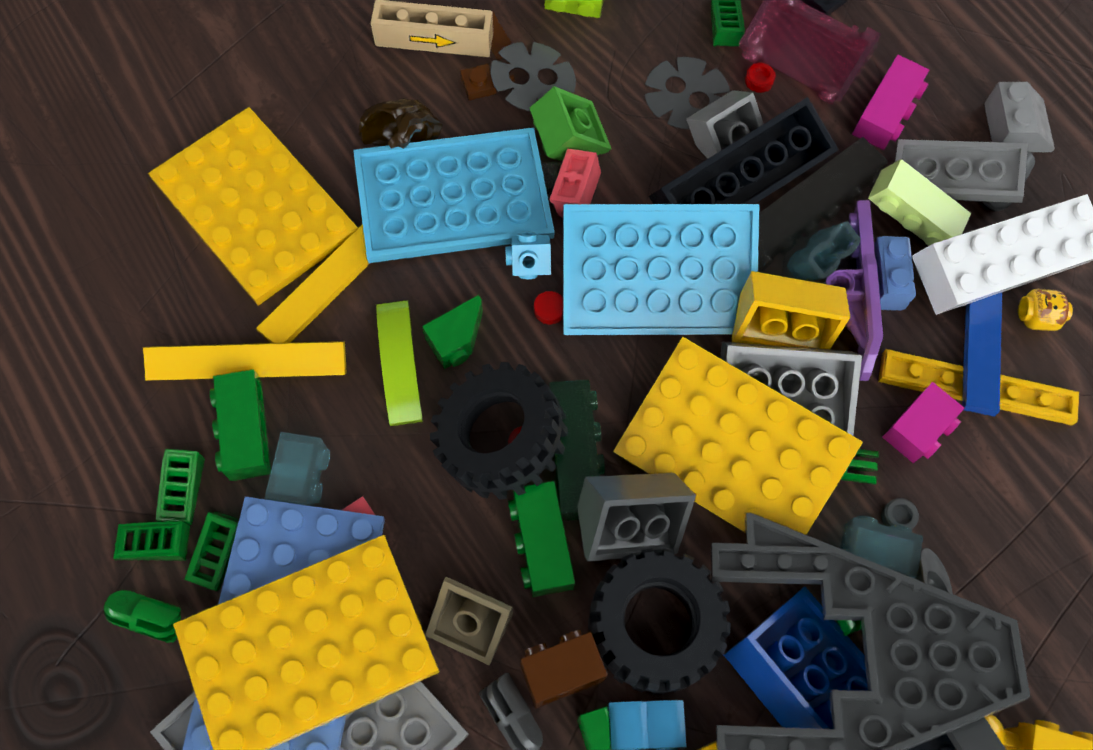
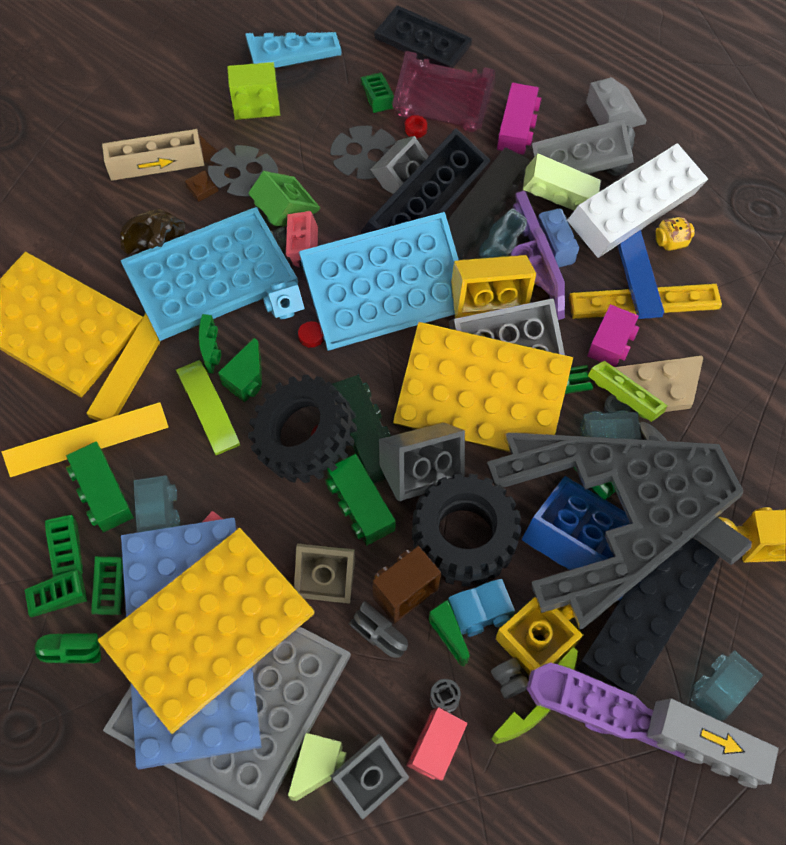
camera: 15 degrees left, 5 degrees down
none -> green slope [199,314,221,374]
none -> lime plate [588,360,668,422]
none -> tan wing [614,356,703,412]

